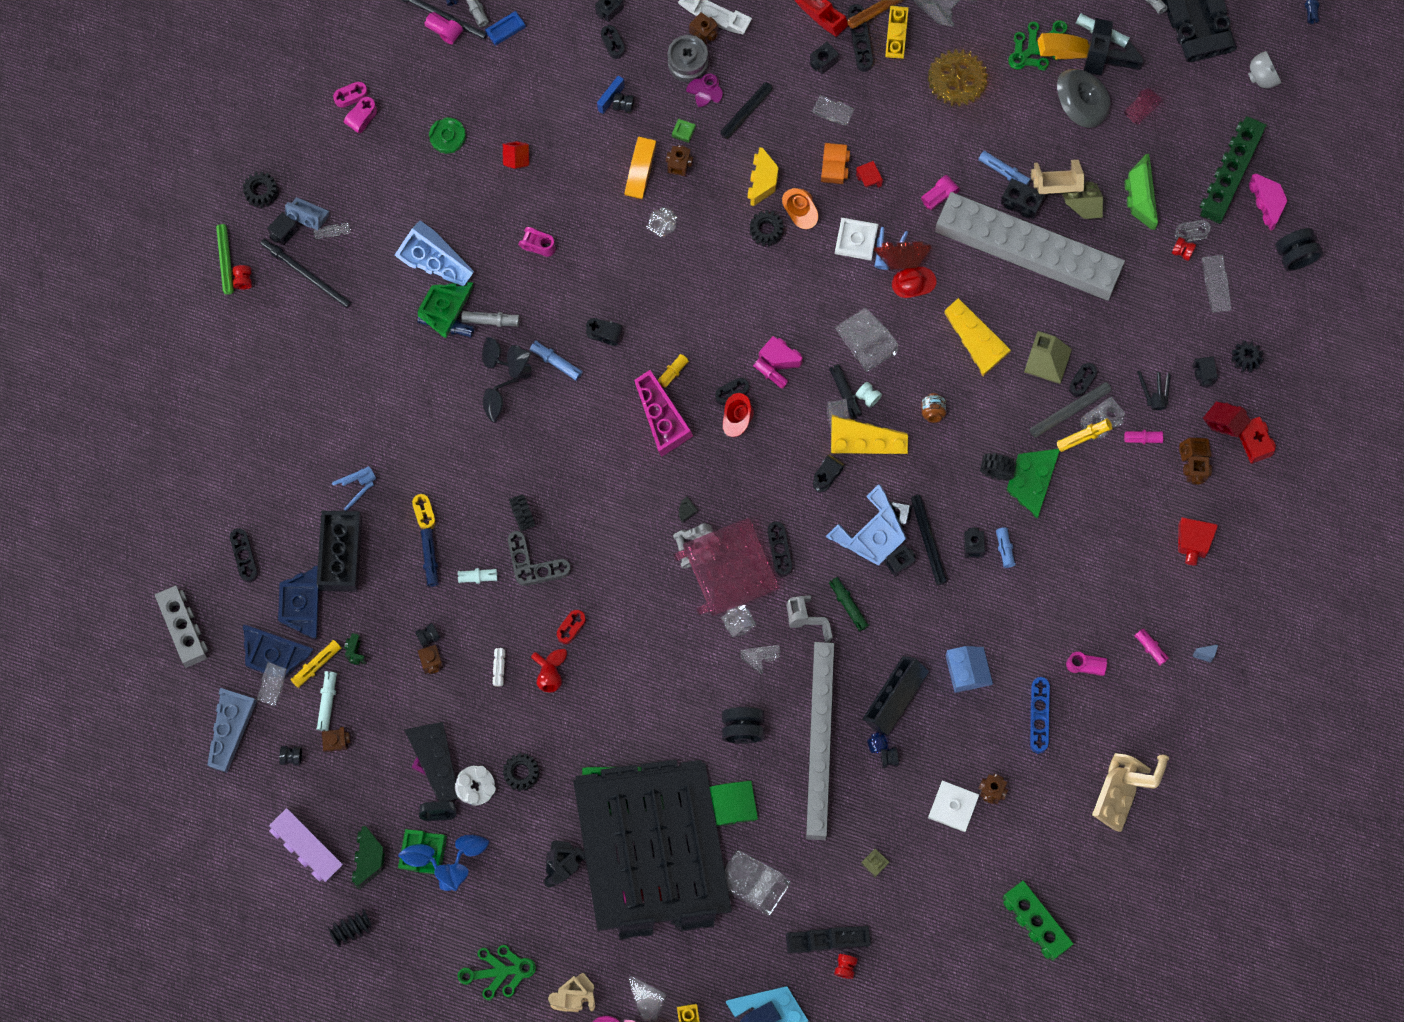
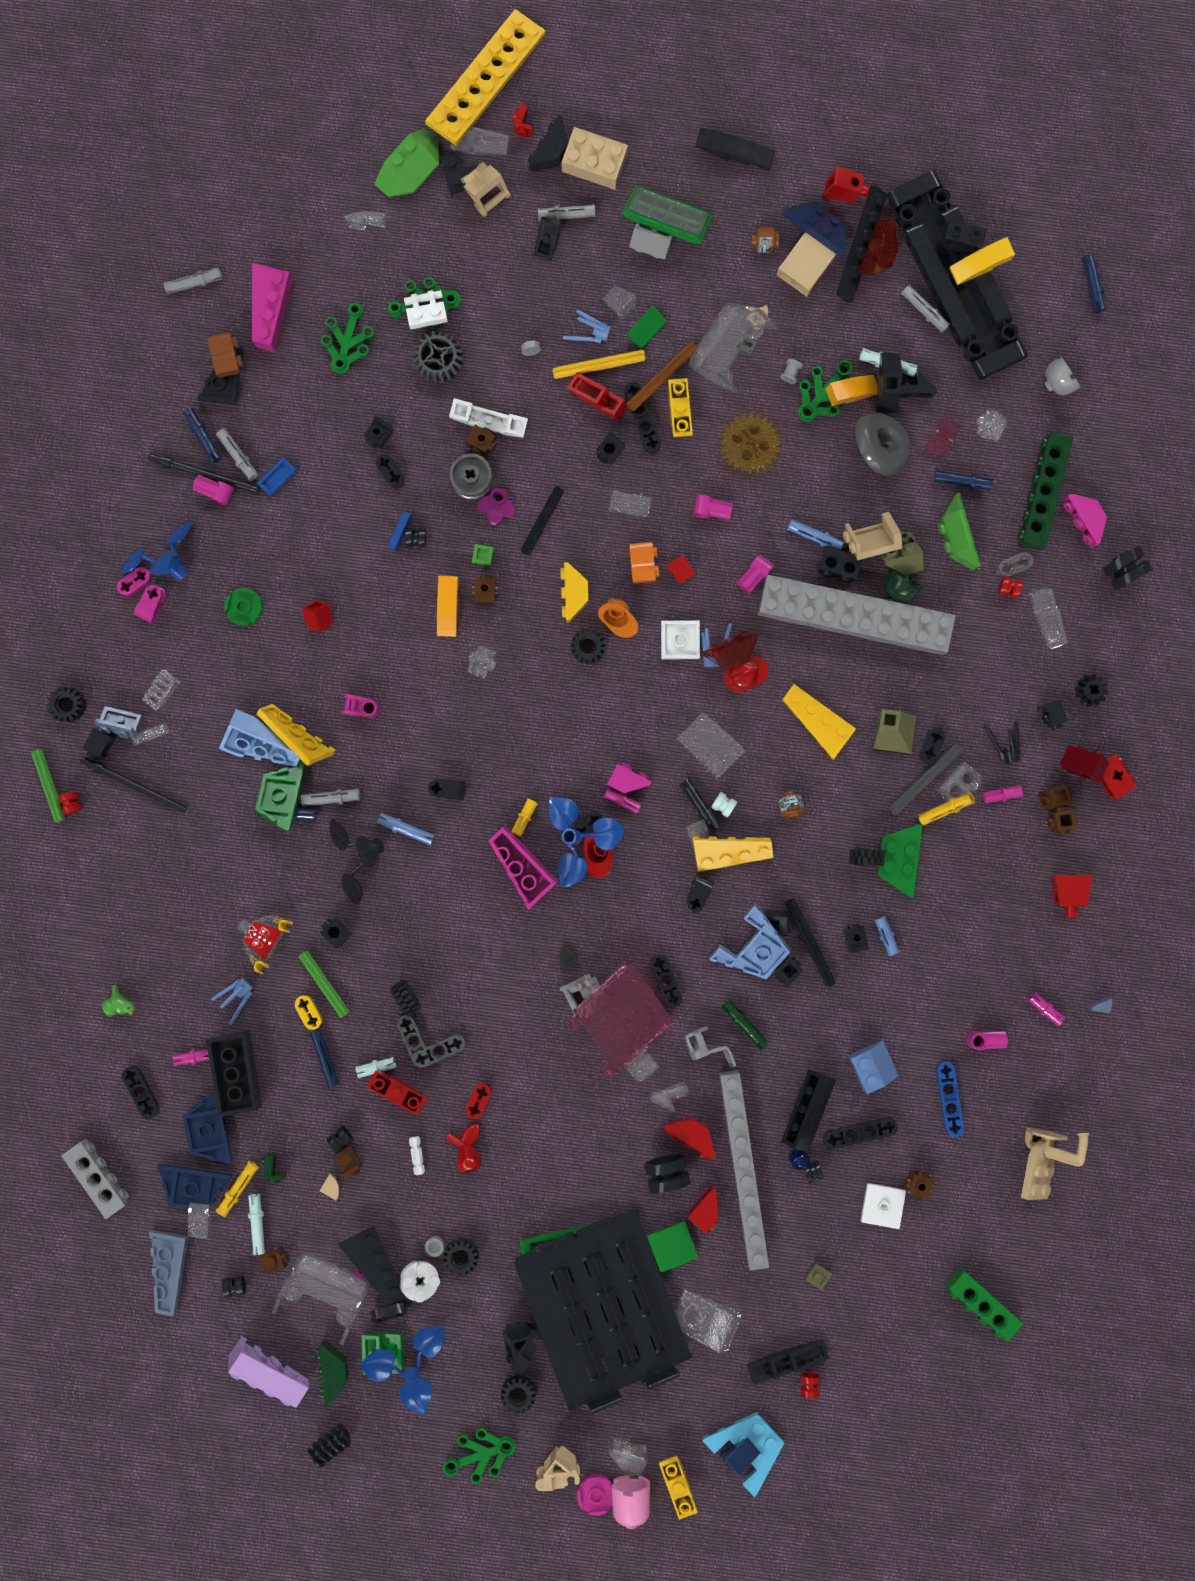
camera: 15 degrees left, 15 degrees up
none -> bright green animal [102,985,136,1017]
none -> blue plant [120,522,195,581]
none -> clear slope [142,669,181,712]
none -> dark pink pin [173,1049,209,1066]
none -> torso [237,915,293,975]
none -> yellow wing [257,704,336,766]
none -> clear windscreen [272,1253,369,1345]
none -> bright green axle [299,951,349,1018]
none -> black brick [320,918,353,949]
none -> tan tile [320,1173,340,1200]
none -> red slope [366,1070,427,1116]
none -> light grey tile [425,1236,445,1257]
none -> black tyre [501,1374,536,1415]
none -> blue plant [549,797,625,887]
none -> red slope [663,1117,715,1160]
none -> red slope [687,1185,718,1233]
none -> dark pink piece [693,495,733,520]
none -> light grey bush [780,359,803,384]
none -> black beam [823,1117,898,1149]
none -> clear green cylinder [883,568,923,603]
none -> dark blue pin [934,470,993,491]
none -> clear brick [976,409,1008,442]

